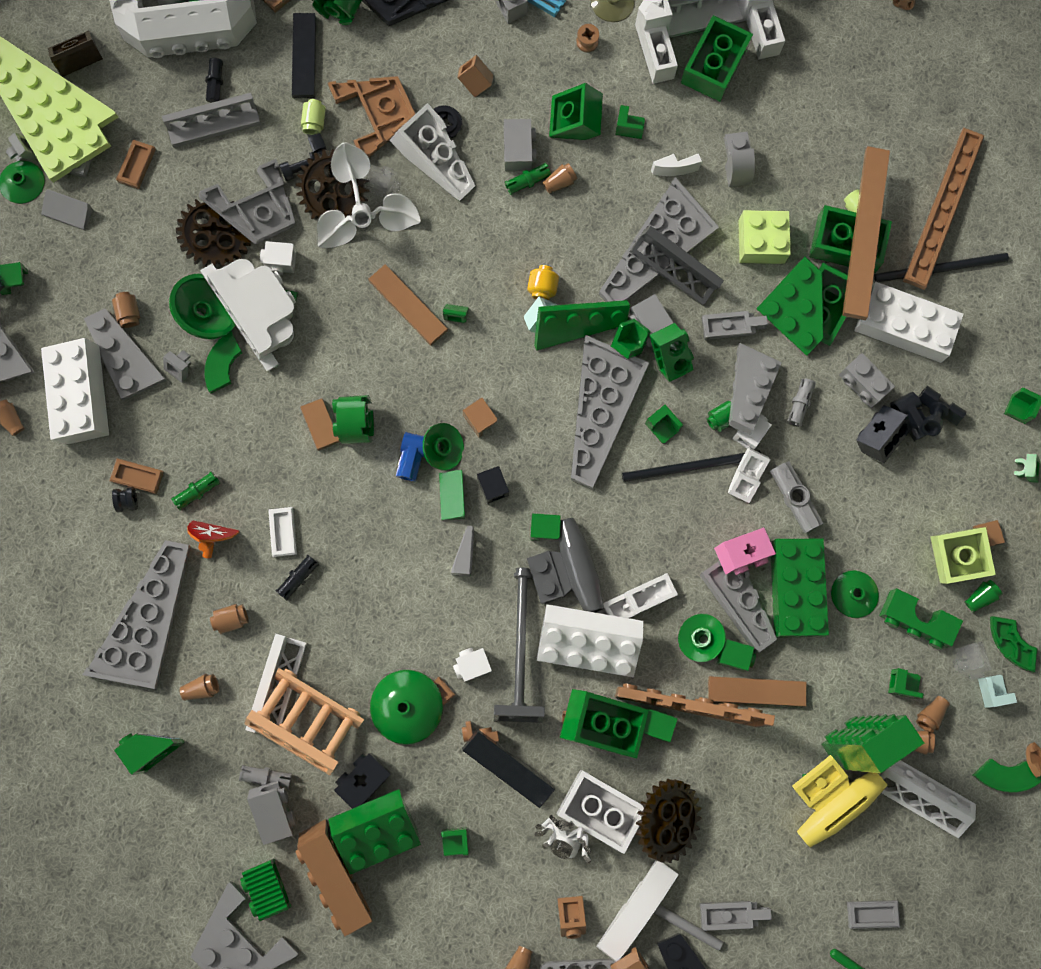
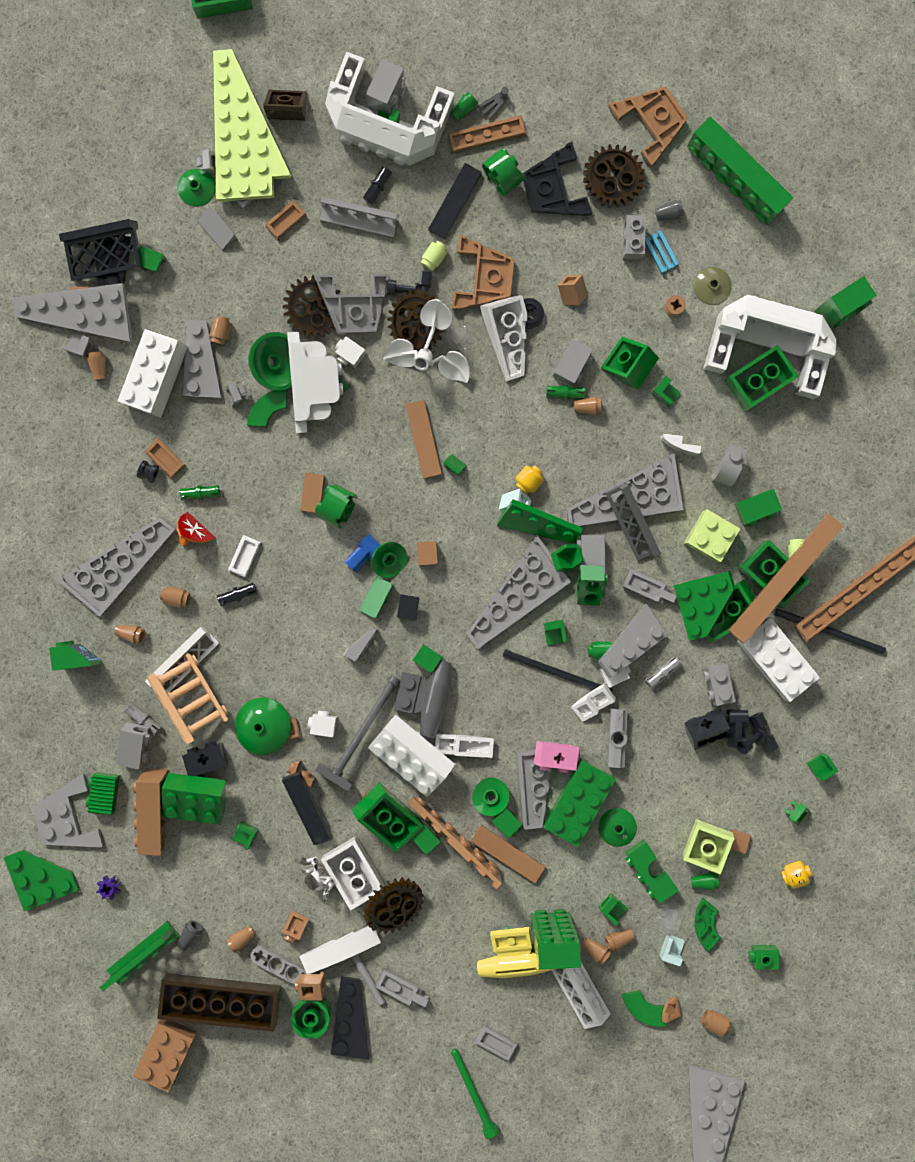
camera: 40 degrees right, 10 degrees up
none -> green brick [734,488,782,527]

